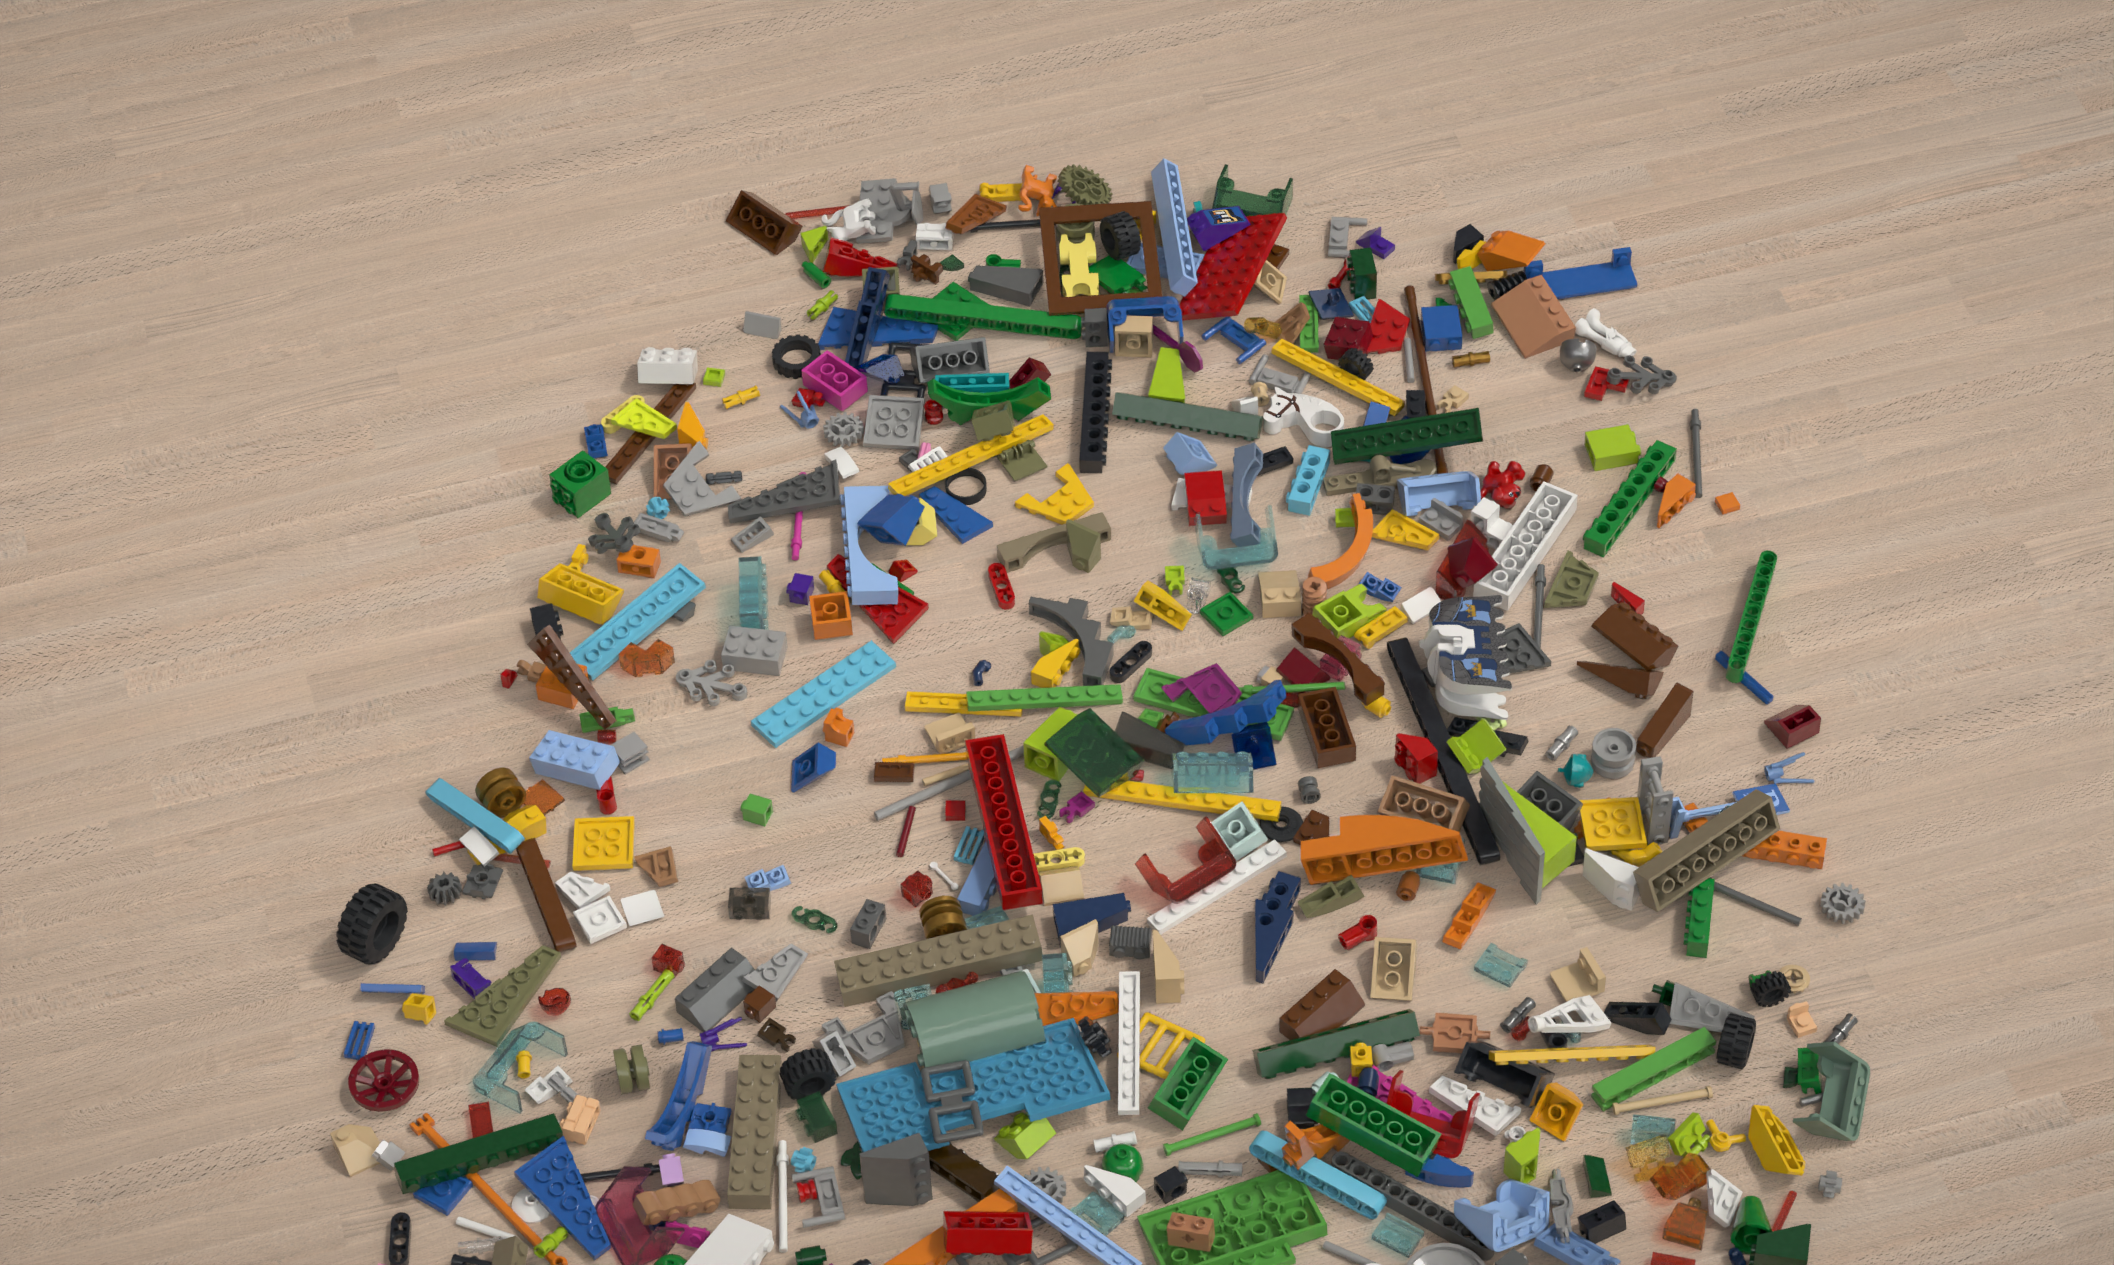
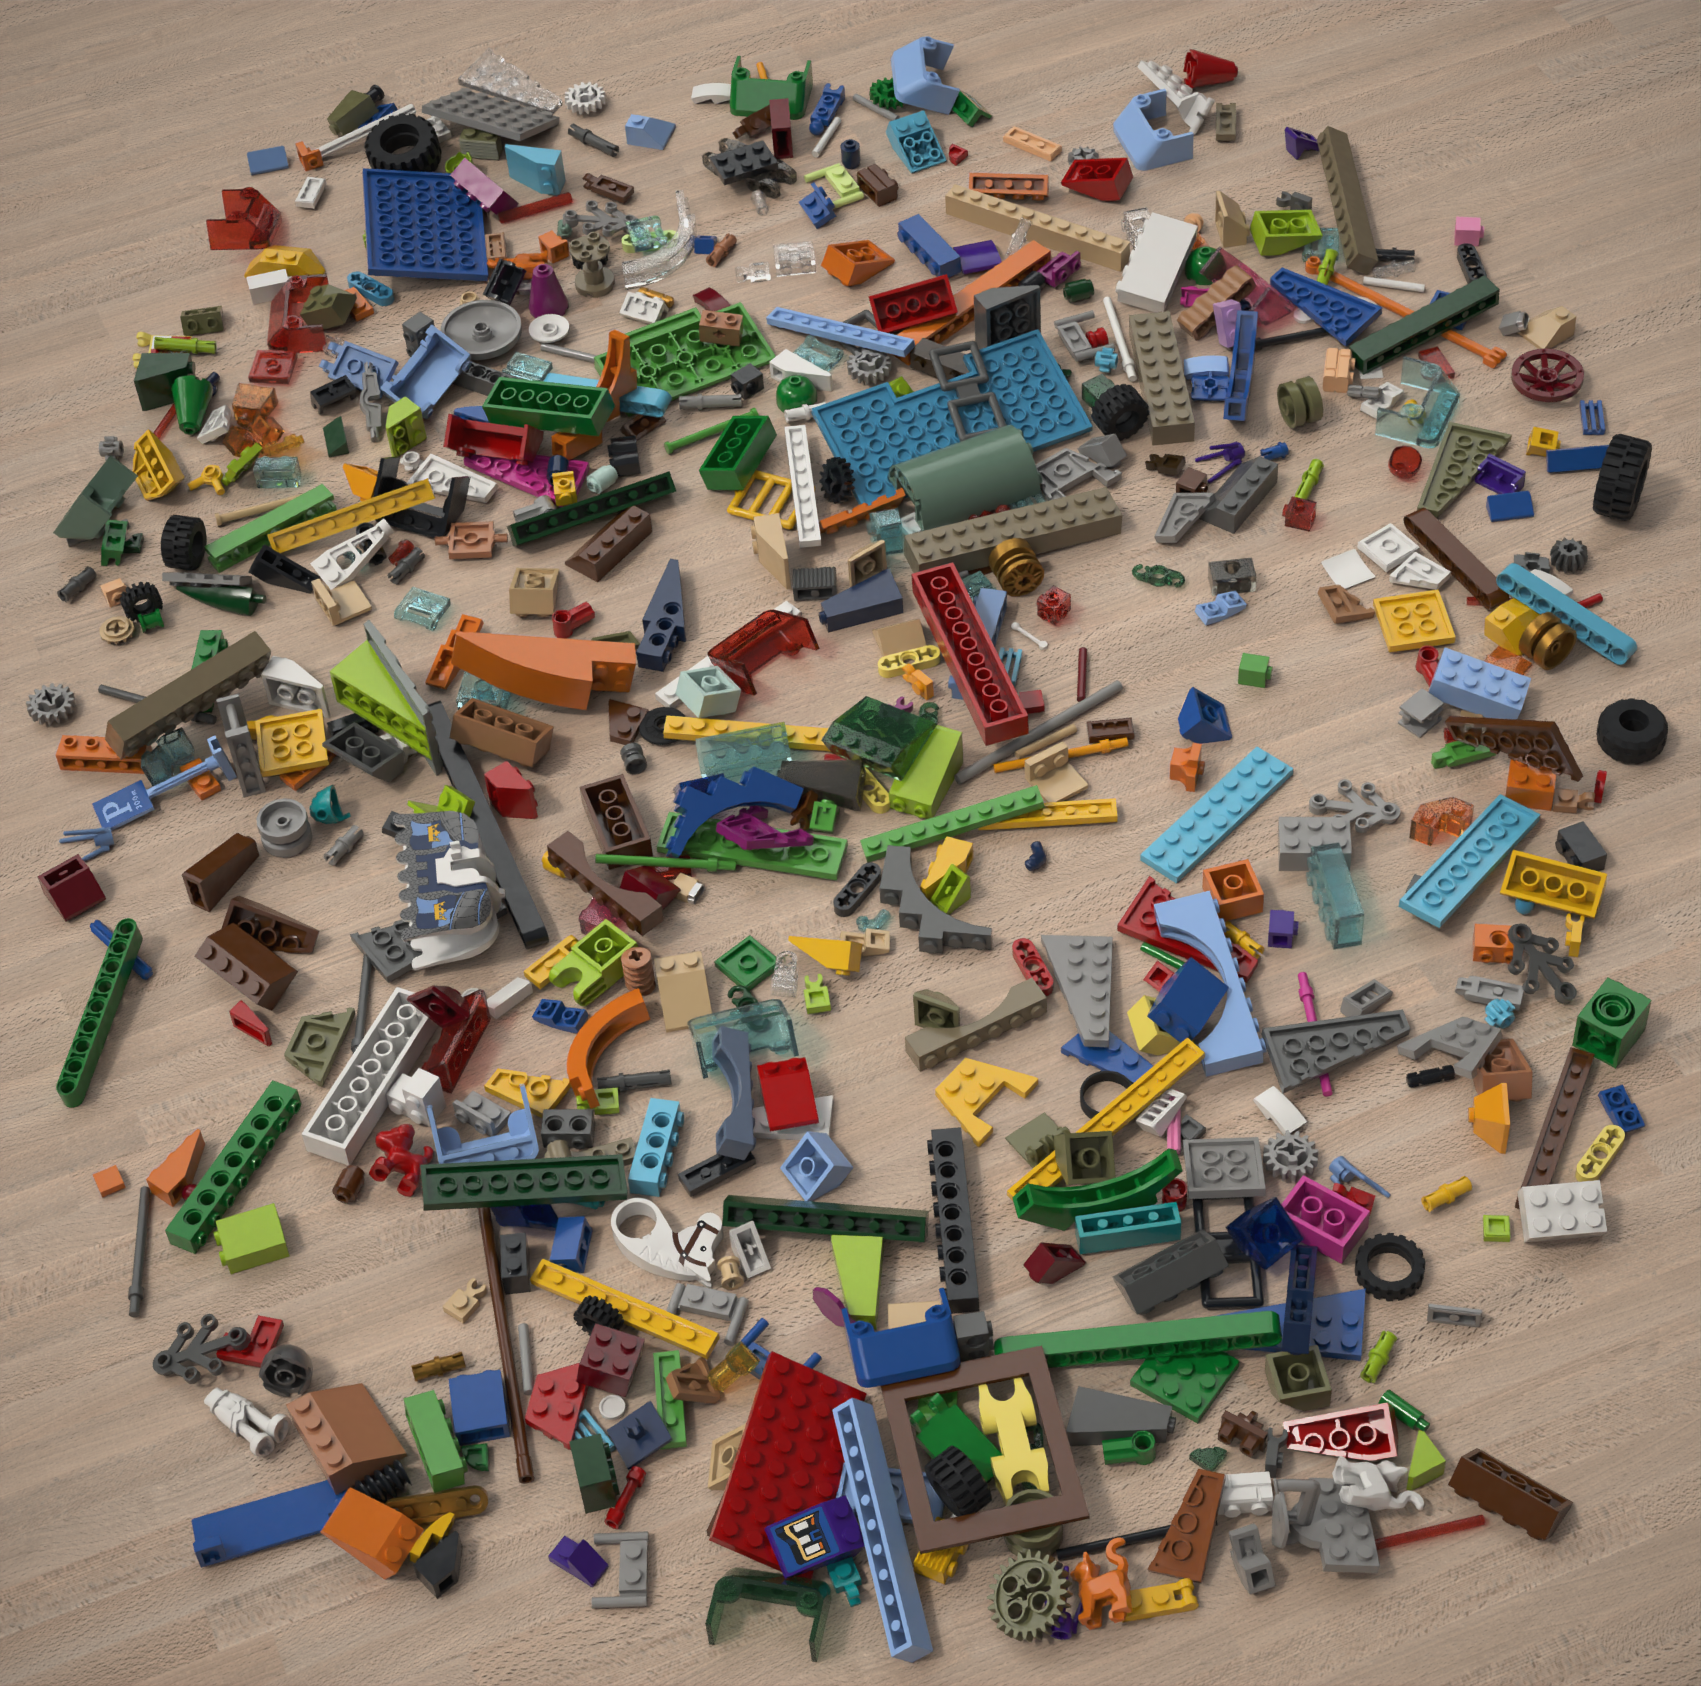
camera: 175 degrees right, 0 degrees up
neon yellow wing [611,398,677,439] -> none
dark grey brick [850,899,887,949] -> none
none -> dark grey pin [597,1069,672,1093]
none -> light grey wing [1041,935,1113,1047]
none -> black tyre [1596,698,1668,764]

